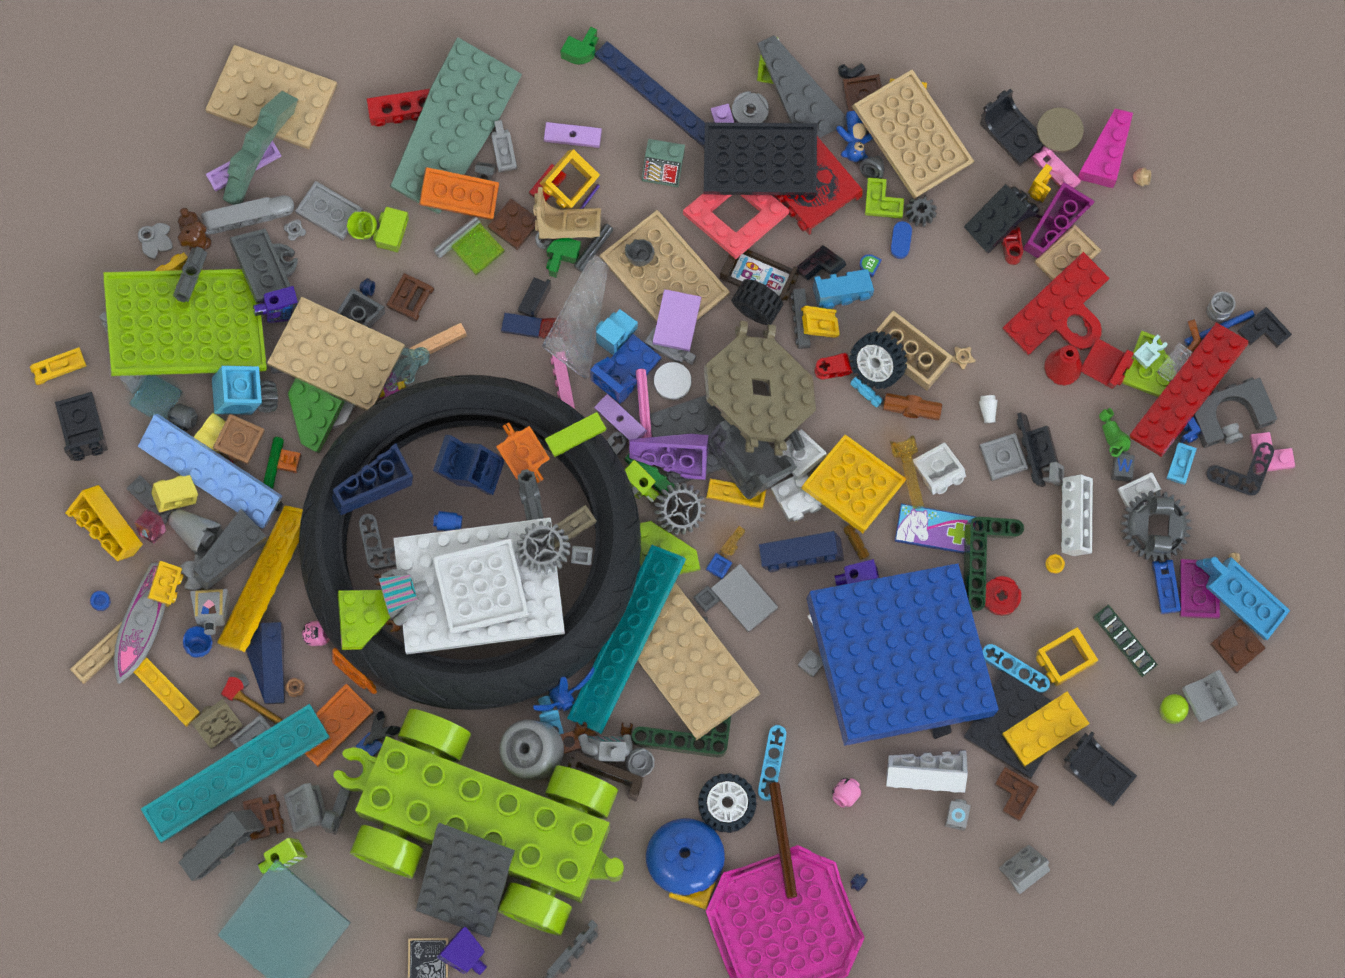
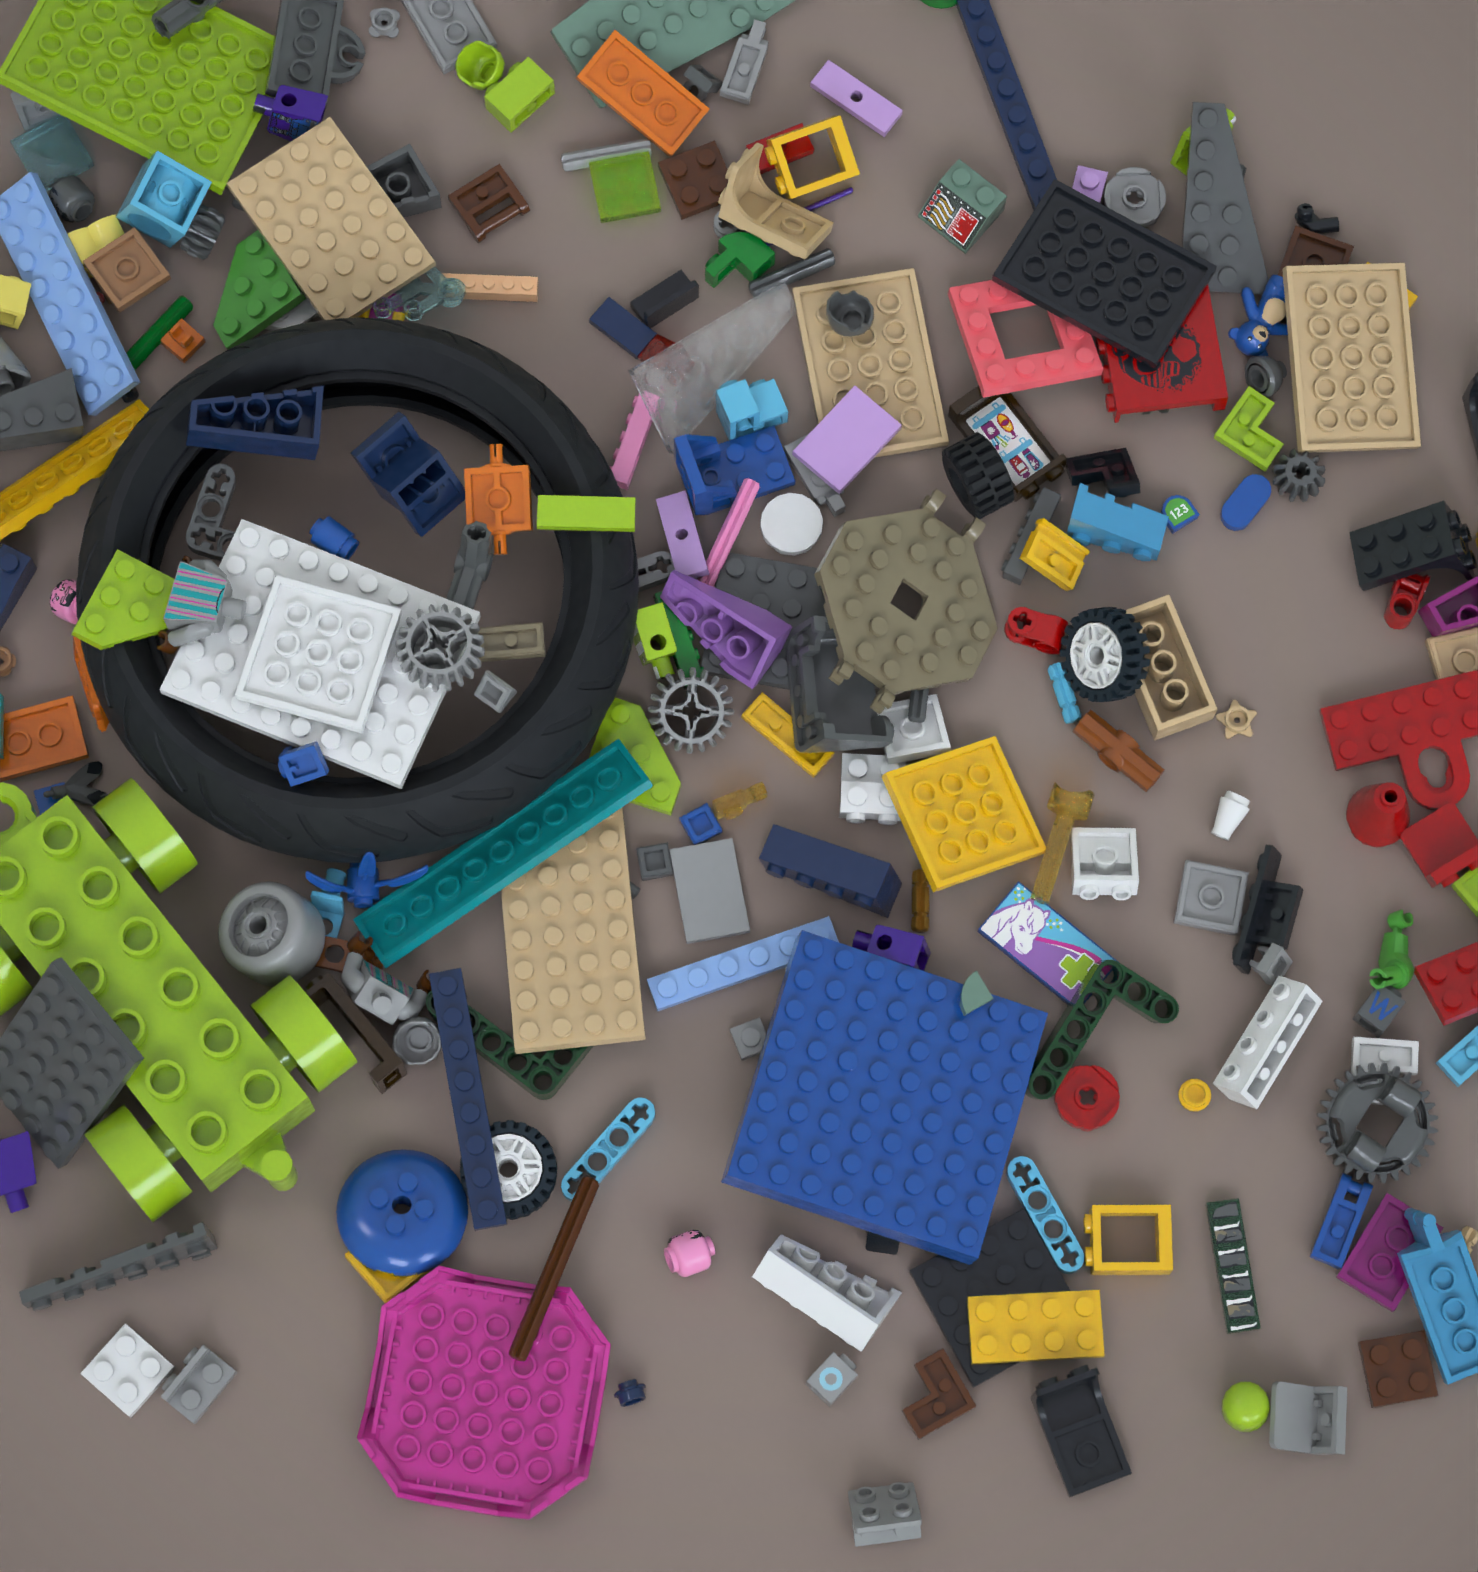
camera: 30 degrees right, 0 degrees up
dark blue plate [360,278,375,296] -> none
none -> blue bracket [278,741,329,787]
none -> dark blue plate [429,968,507,1231]
none -> light blue plate [647,916,839,1011]
none -> sand green tile [960,970,993,1016]

